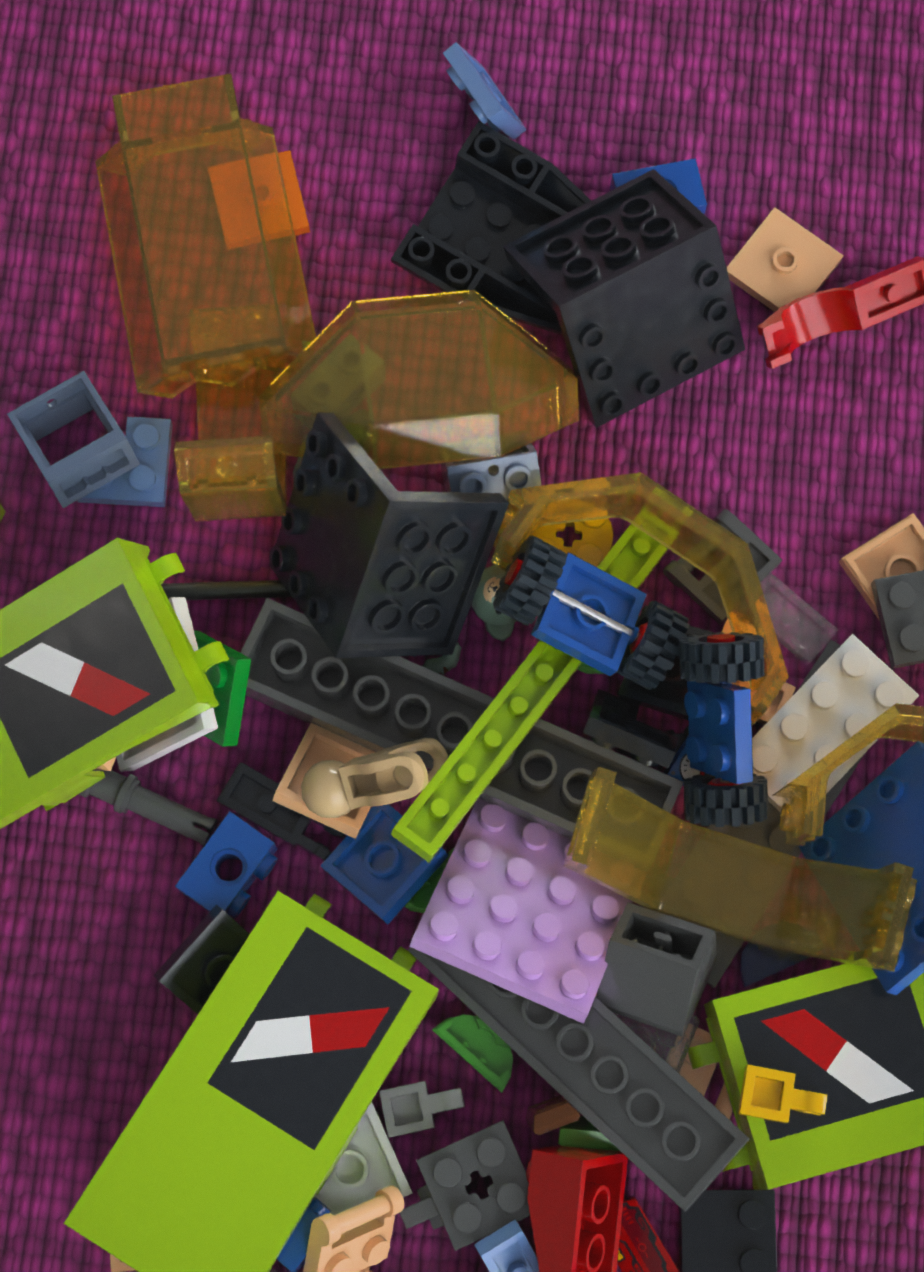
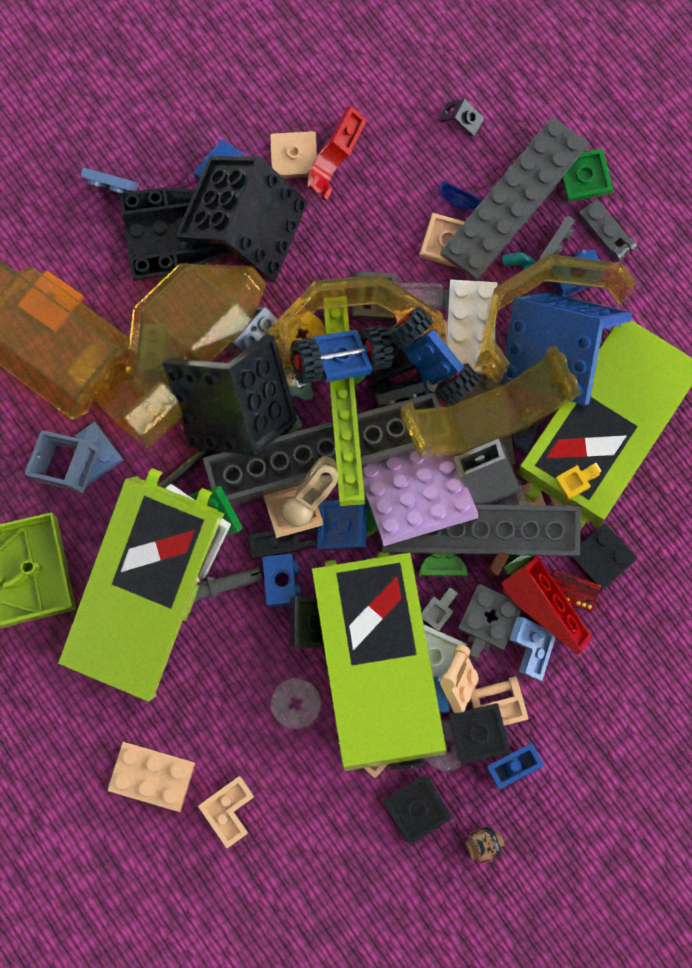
camera: 35 degrees left, 0 degrees up
none -> clear plate [271,679,321,729]

